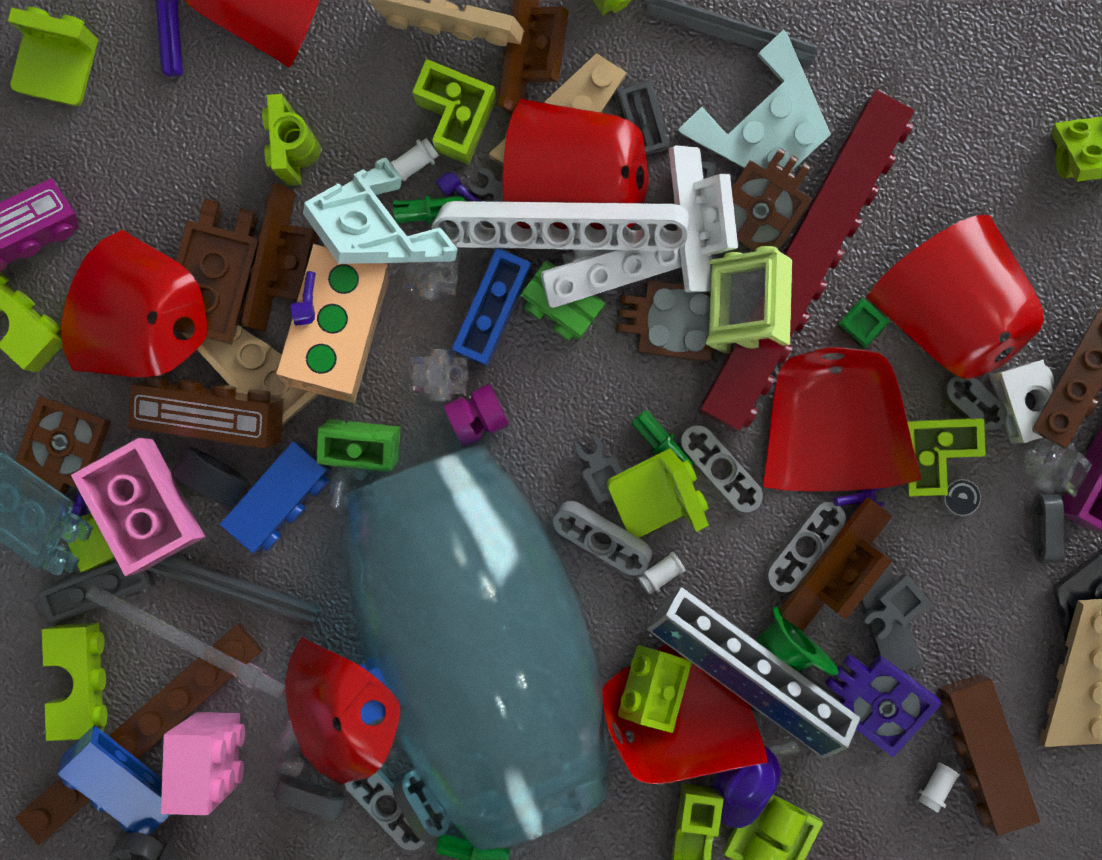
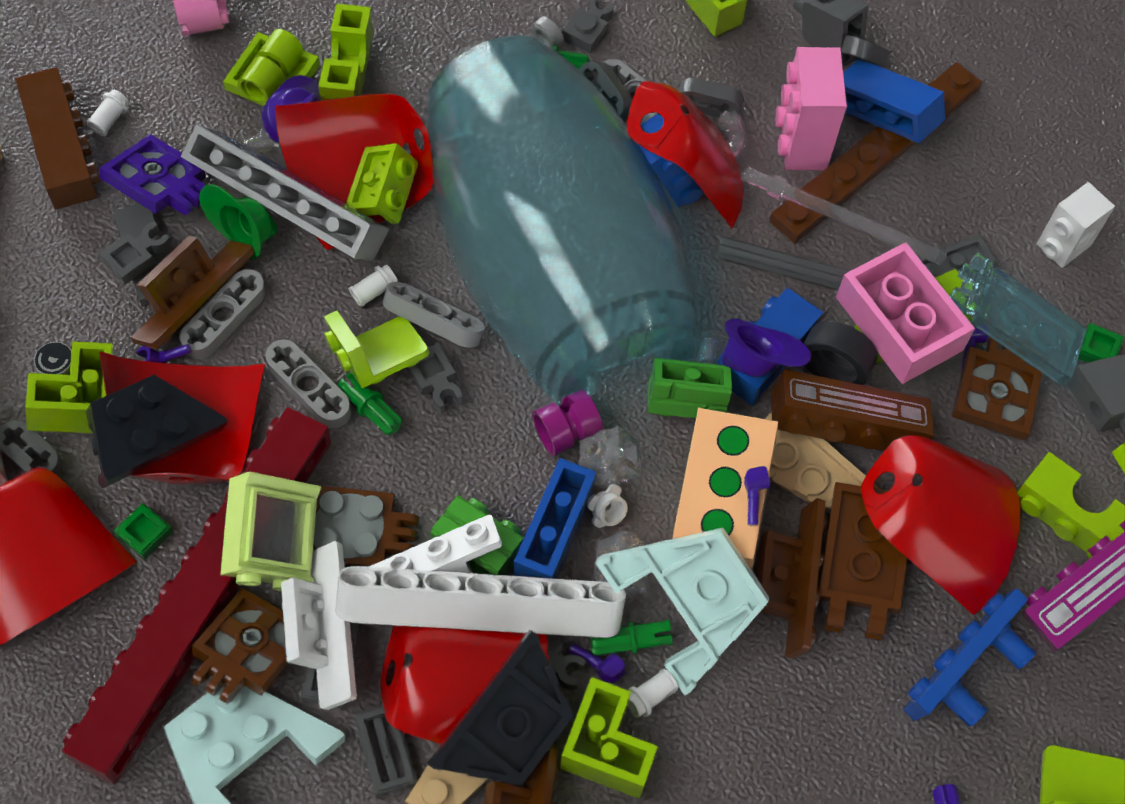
camera: 170 degrees right, 25 degrees down
lime arch [42,623,108,741] -> none
lime plate [262,94,321,186] -> none
none -> black wing [86,375,228,488]
none -> black wing [427,630,574,786]
none -> white plate [587,484,628,528]
none -> dark purple piece [721,319,811,377]
none -> blue plate [902,588,1036,727]

